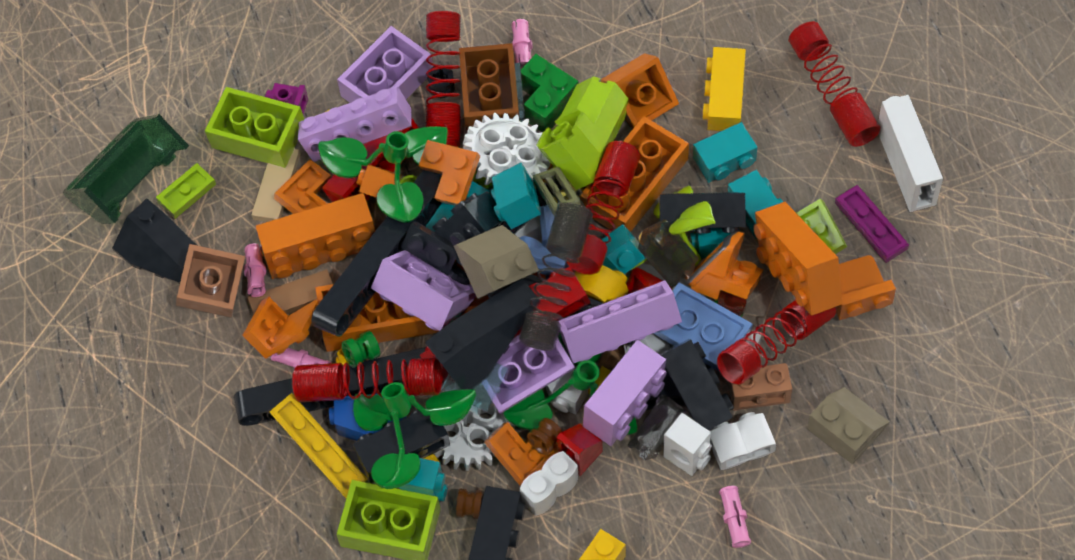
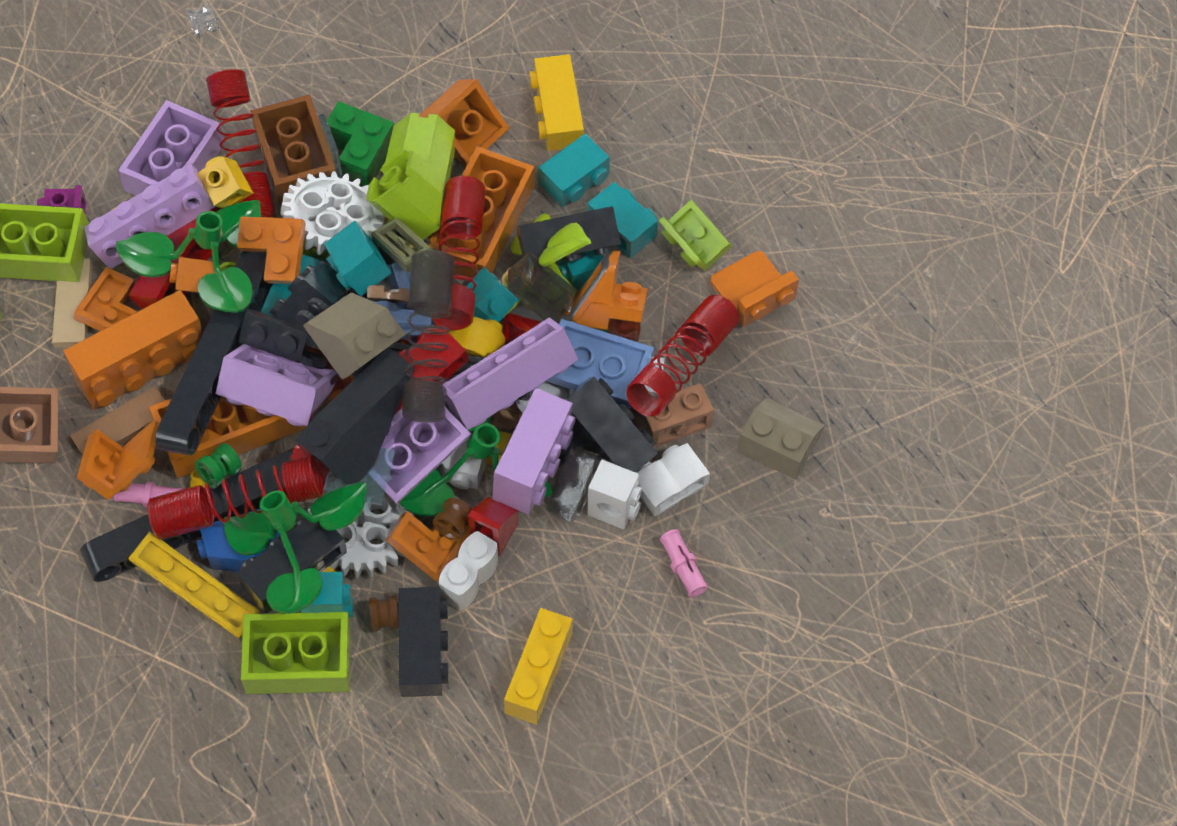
camera: 20 degrees left, 0 degrees up
bright pink pin [244,243,266,297] -> none
black wheel [427,65,455,99] -> none
bright pink pin [512,19,533,71] -> none
orange brick [754,202,842,316] -> none
red piece [788,21,881,147] -> none
magenta tile [835,184,909,263] -> none
white brick [878,95,943,212] -> none
none -> yellow brick [197,156,253,208]
none -> medium nougat tile [367,285,412,303]

